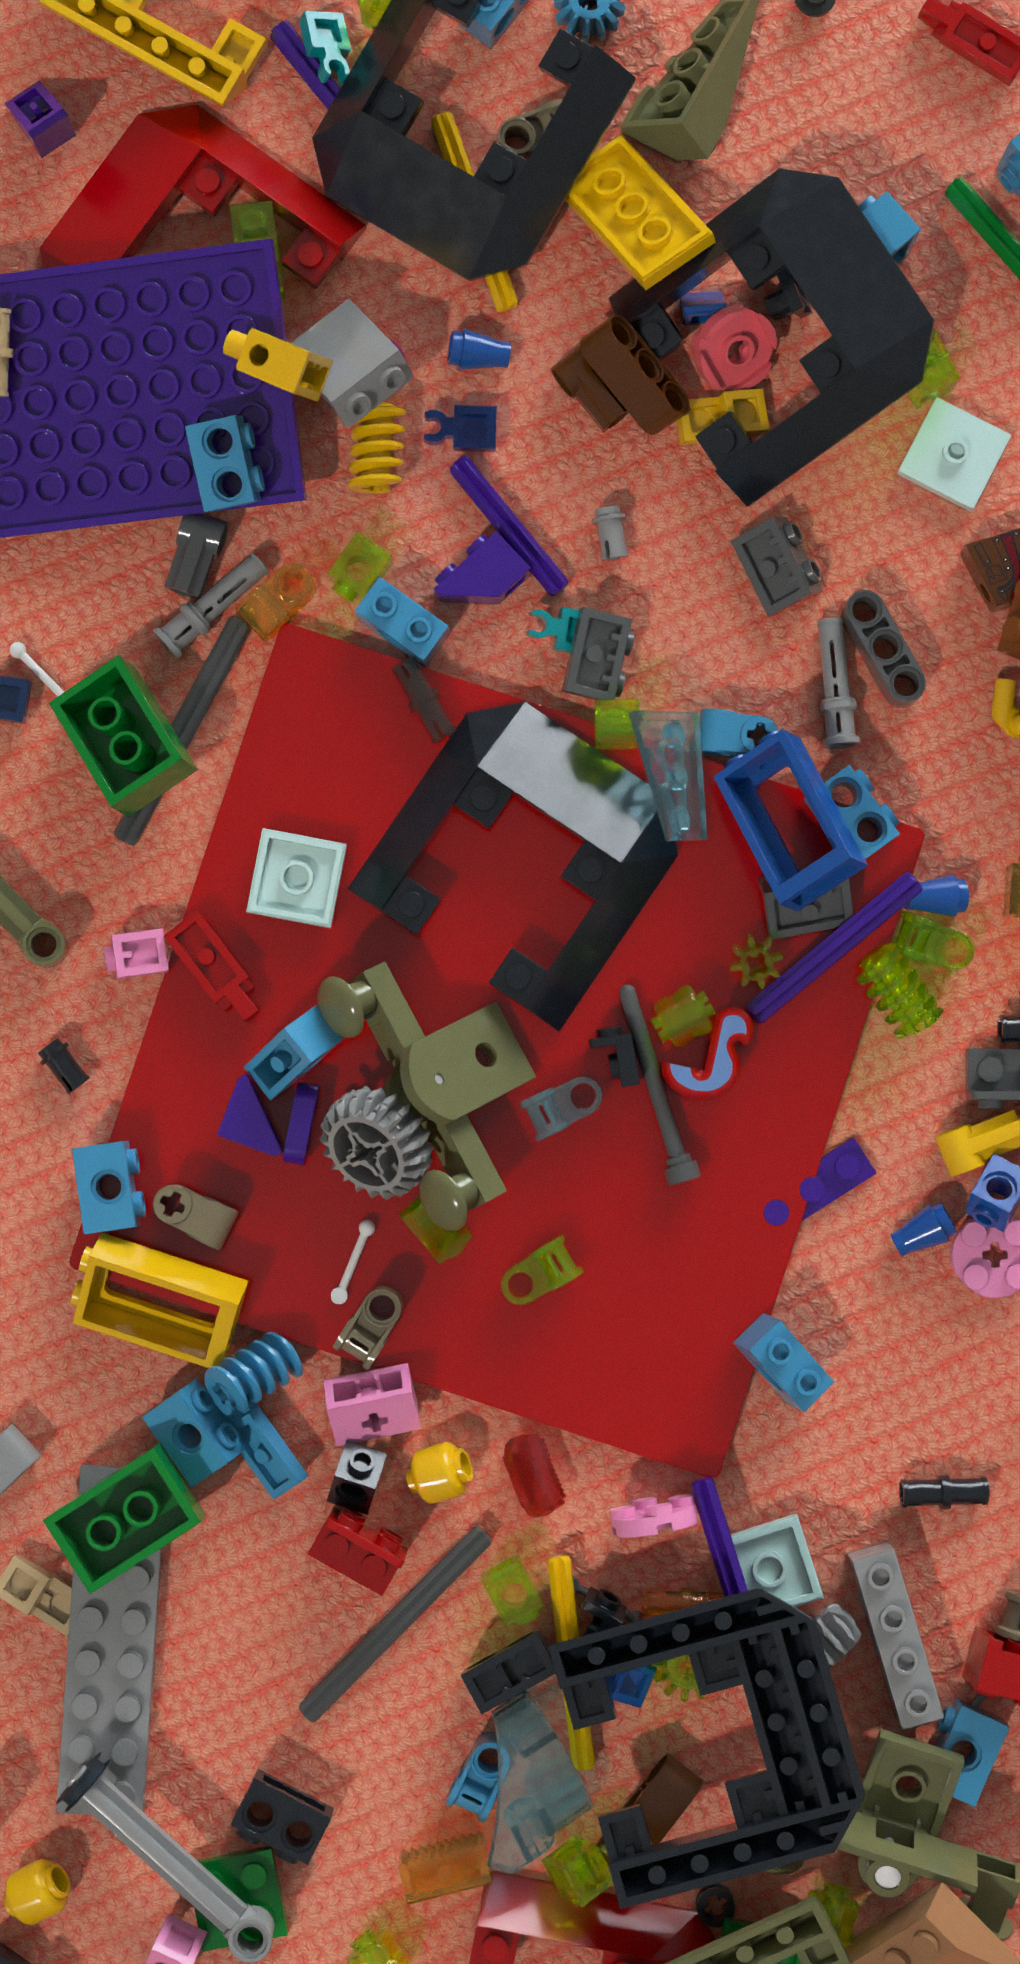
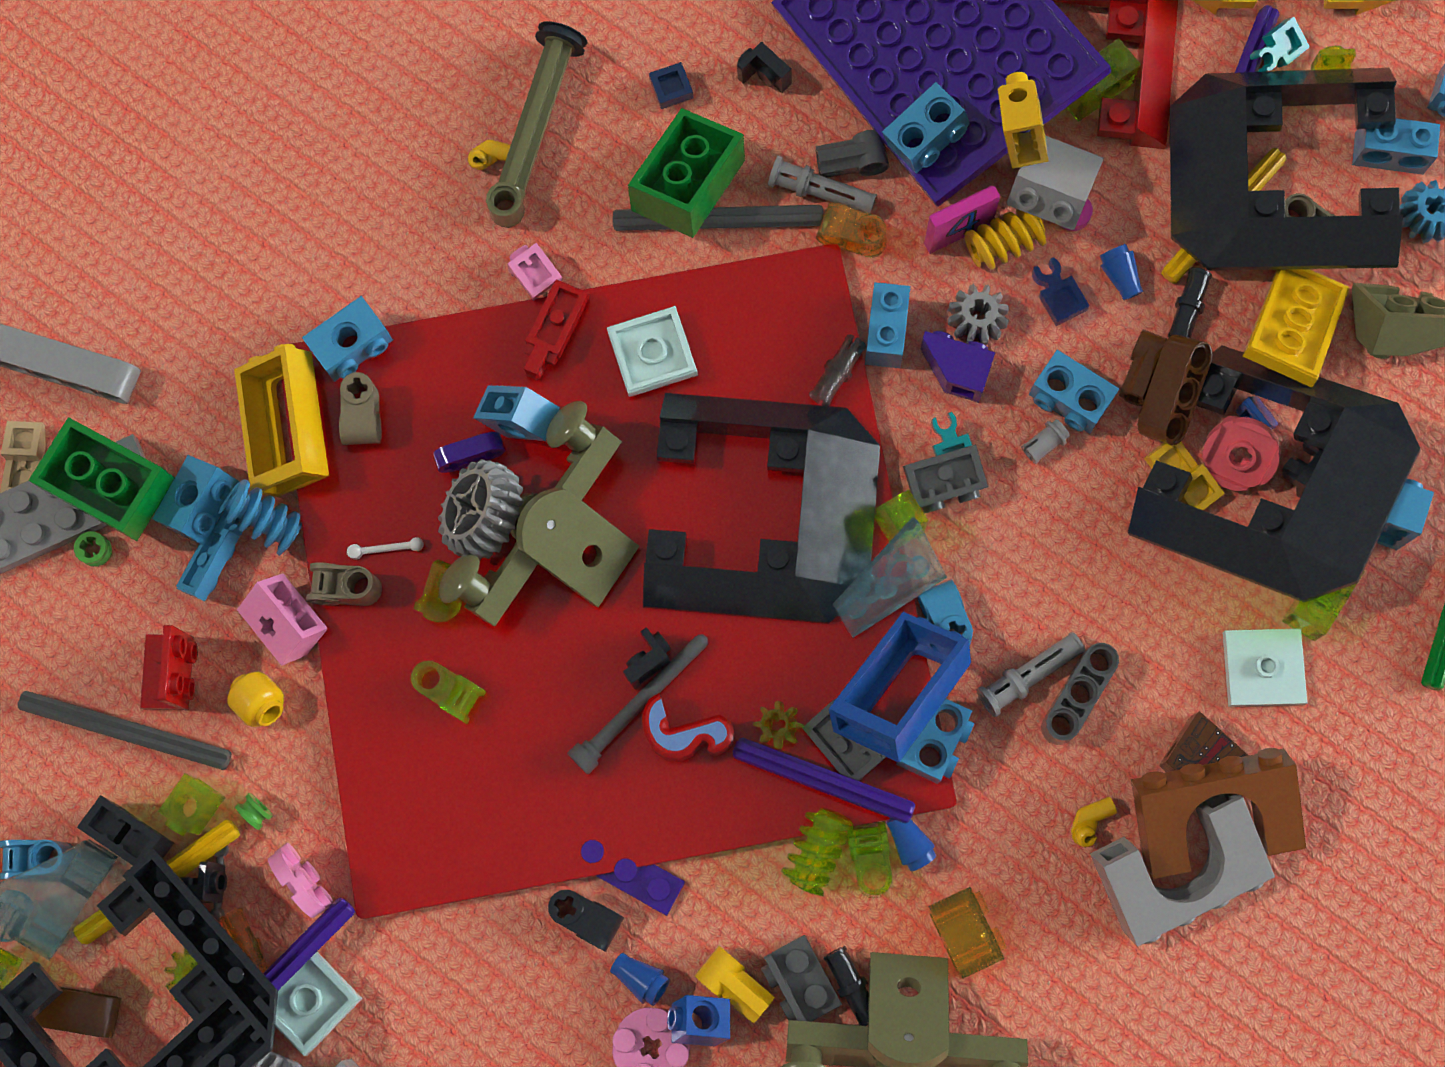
camera: 70 degrees right, 10 degrees down
white hinge [9,642,64,697] -> none
black pin [38,1038,90,1094] -> none
dark purple slope [217,1074,284,1156] -> none
black brick [327,1440,387,1515] -> none
clear neon green brick [328,532,393,603] -> none
dark purple axle [450,456,568,596] -> none
clear red piece [502,1434,566,1518] -> none
clear light blue piece [518,1077,603,1142] -> none
blue slope [607,1665,657,1708] -> none
clear neon green piece [650,985,716,1048] -> none
dark grey bracket [731,516,823,617] -> none
dark azure brick [733,1313,834,1412] -> none
none -> bright green bush [74,531,112,567]
none -> bright green bush [235,793,273,830]
none -> black piece [548,890,624,952]
none -> black bracket [737,41,792,93]
none -> dark pink tile [924,186,1000,254]
none -> light grey gear [948,284,1009,345]
none -> dark azure brick [1029,350,1119,434]
none -> black pin [1168,268,1212,338]

